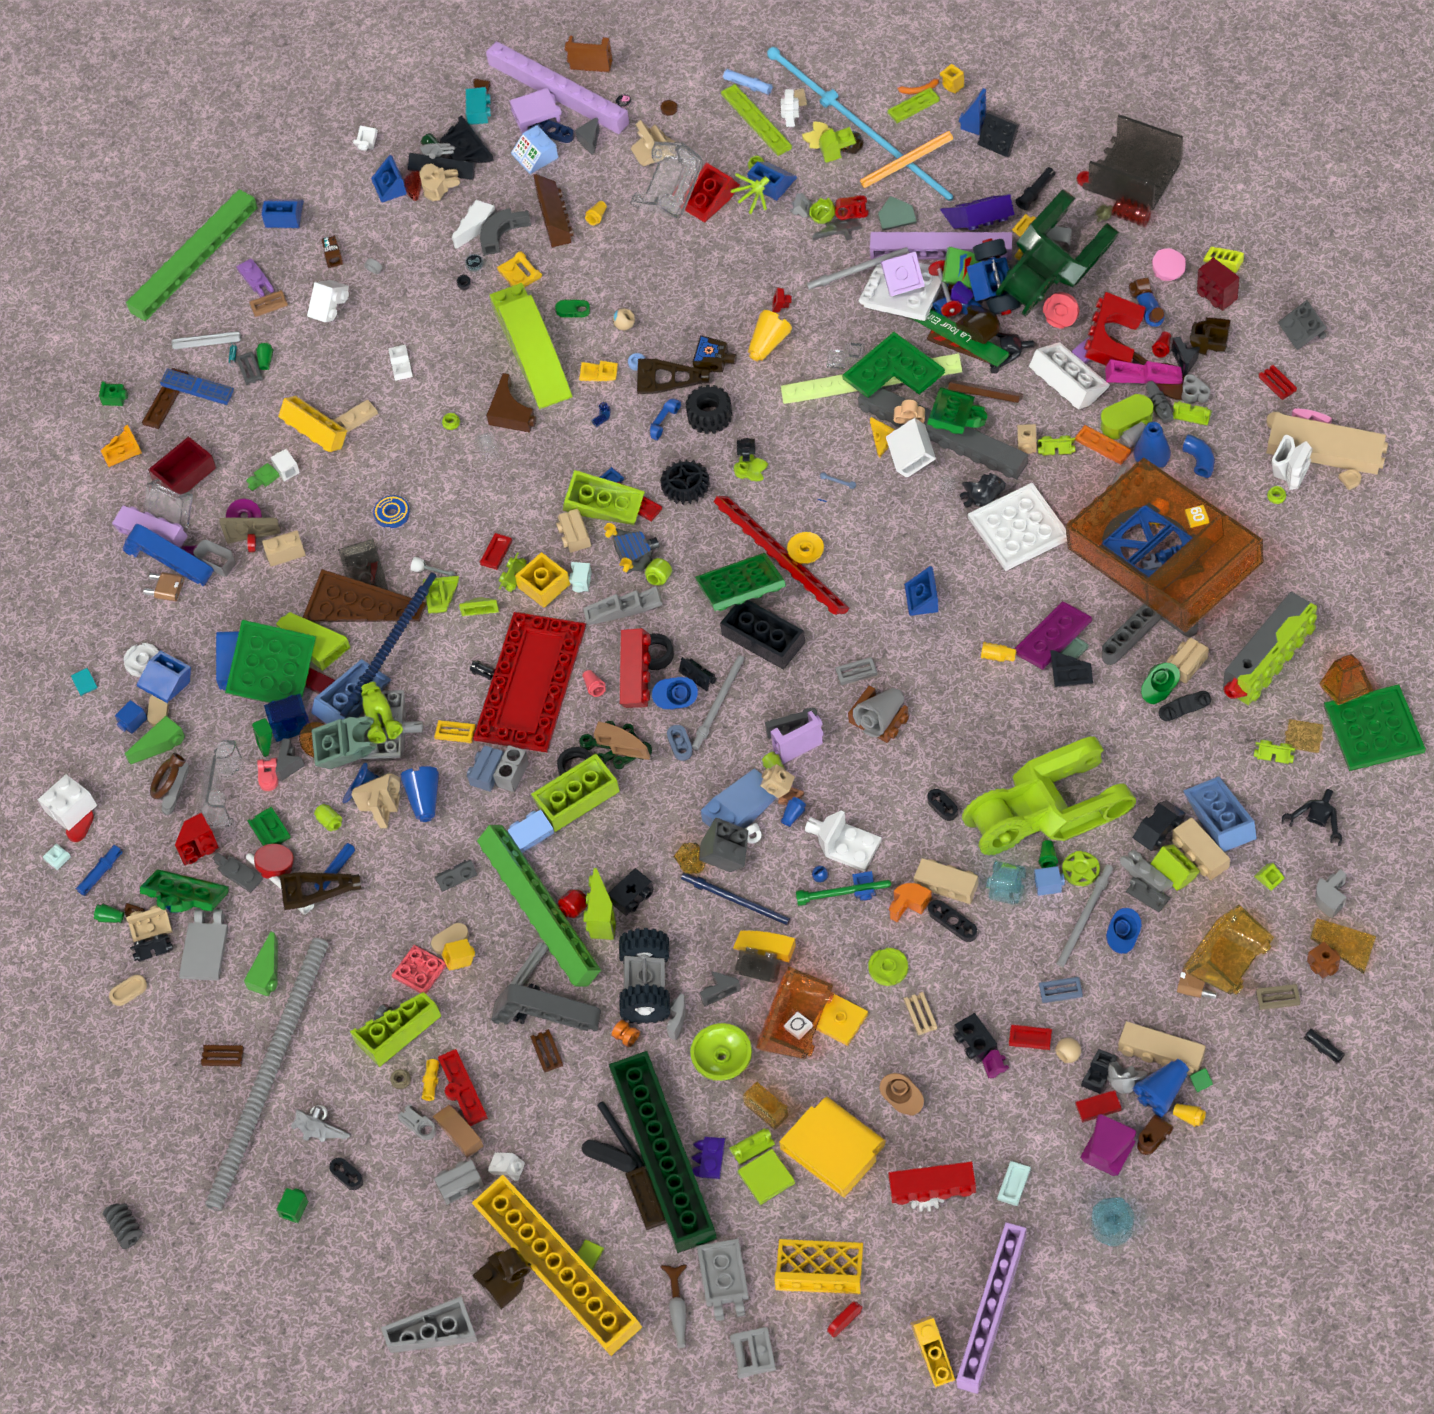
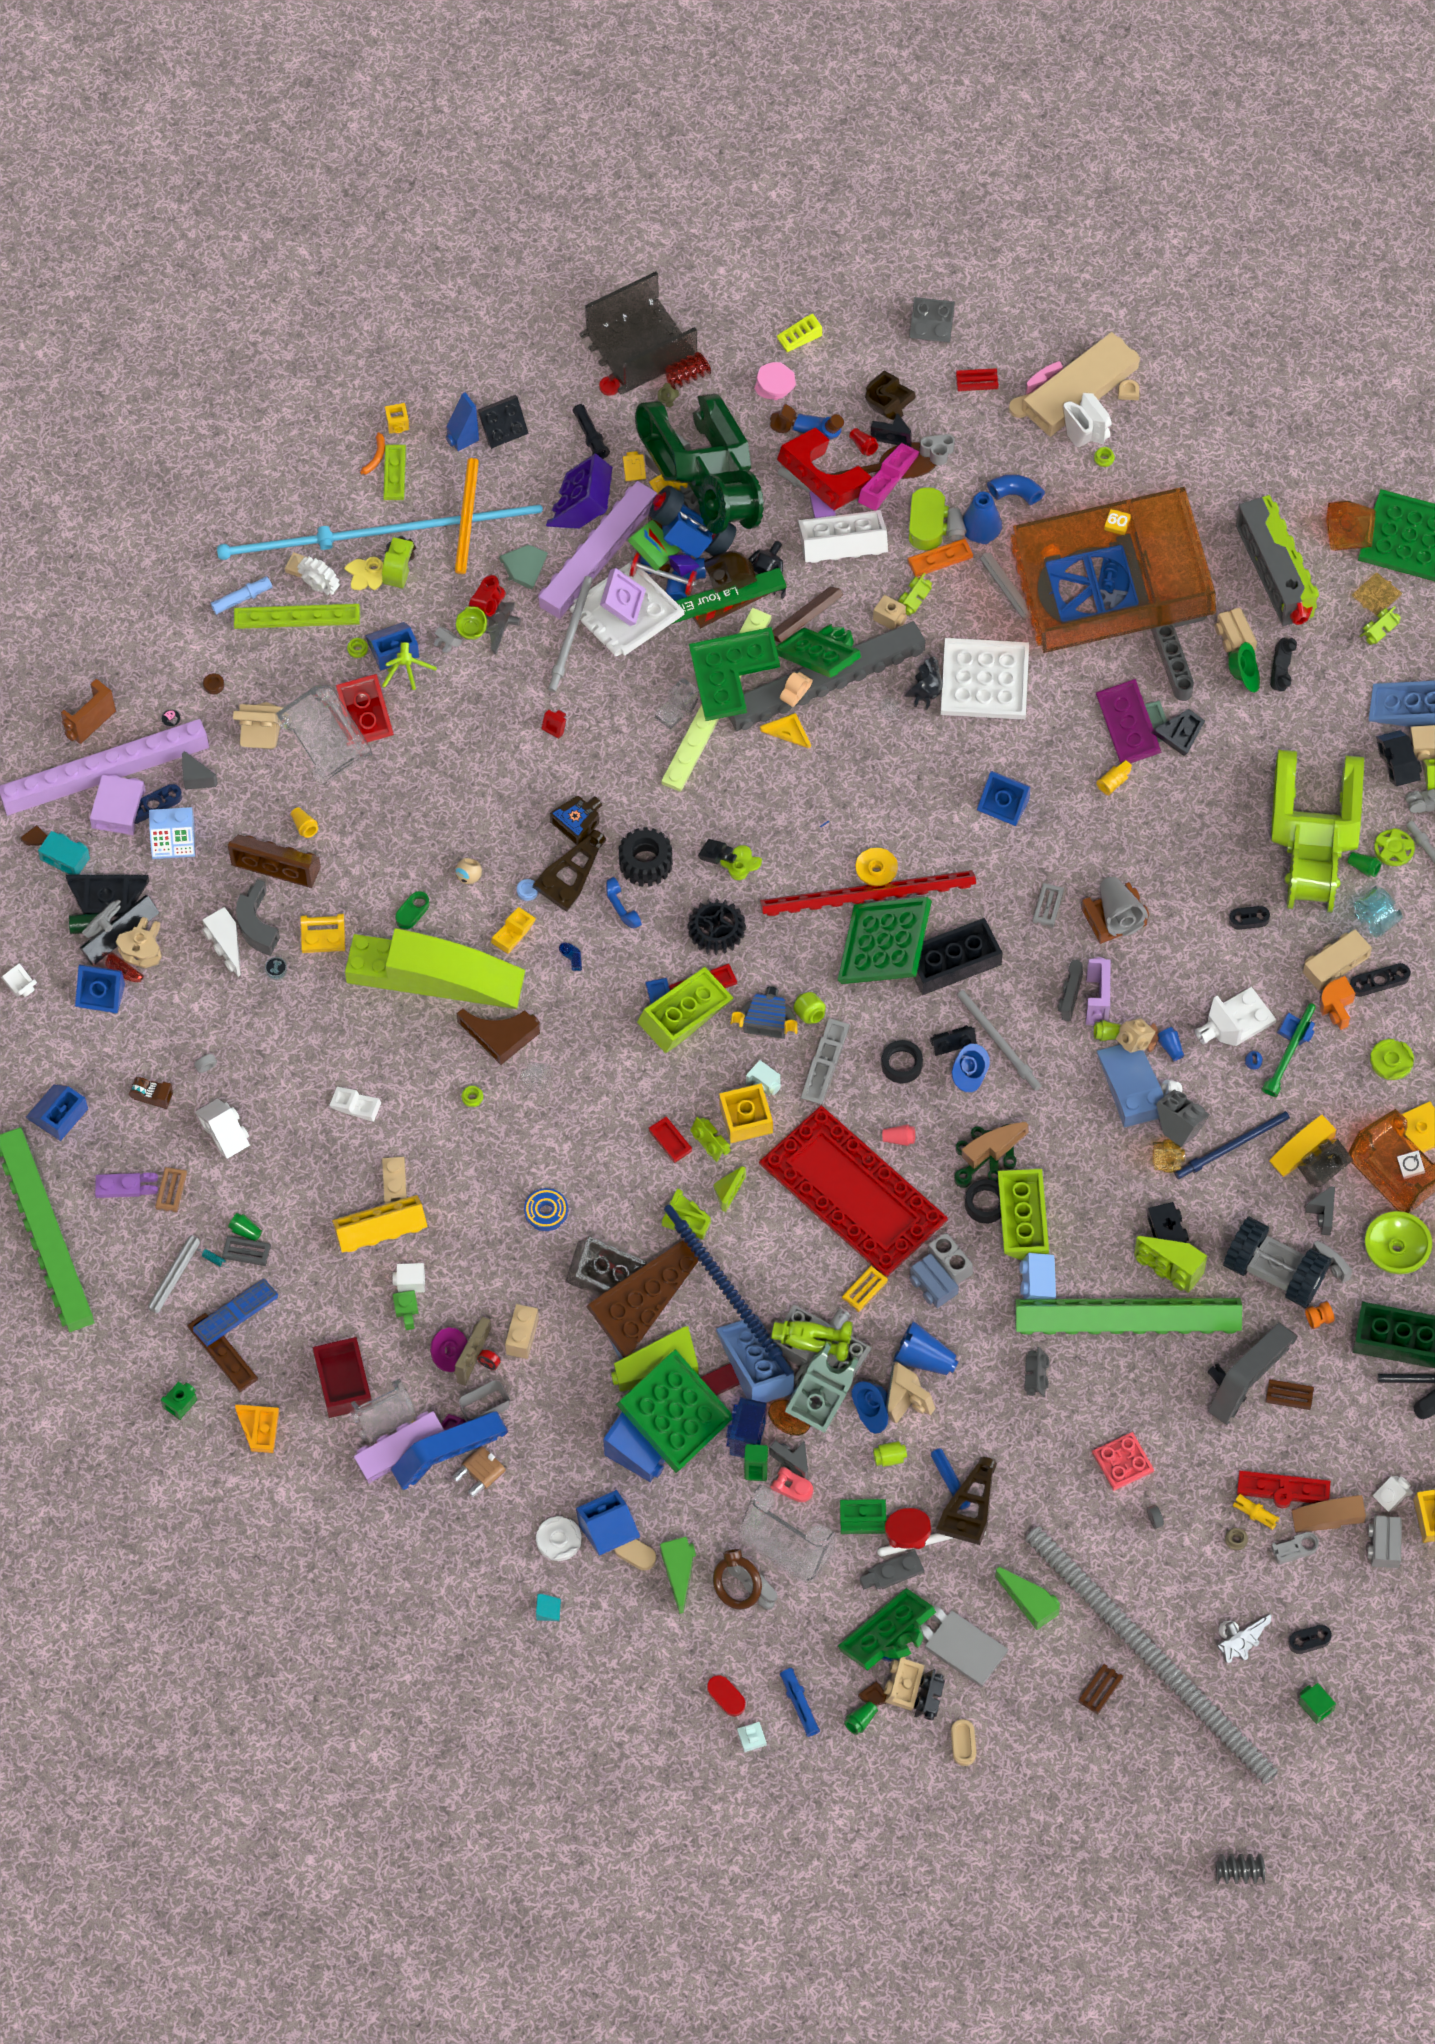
camera: 65 degrees left, 5 degrees up
white piece [37,774,97,831] -> none
blue brick [115,700,147,734] -> none
red slope [175,812,219,866] -> none
lime wedge [349,992,441,1067] -> none
hinge [411,557,455,577] -> none
tan tile [431,923,469,954] -> none
yellow brick [442,939,475,971] -> none
black hinge [457,275,471,290] -> none
black pin [470,660,495,680] -> none
light grey axle [511,942,548,986] -> none
tan brick [556,509,591,553] -> none
red head [558,889,587,918] -> none
brick [620,628,651,708] -> none
sand blue plate [667,725,693,761] -> none
yellow cone [748,310,792,361] -> none
sand blue hinge [820,472,856,489] -> none
white brick [886,418,936,477] -> none
medium blue brick [1034,866,1065,896] -> none
coral tile [1043,292,1079,329] -> none
dark grey hinge [1146,381,1174,424] -> none
lime hinge [1173,401,1212,426] -> none
dark red brick [1197,257,1240,311] -> none

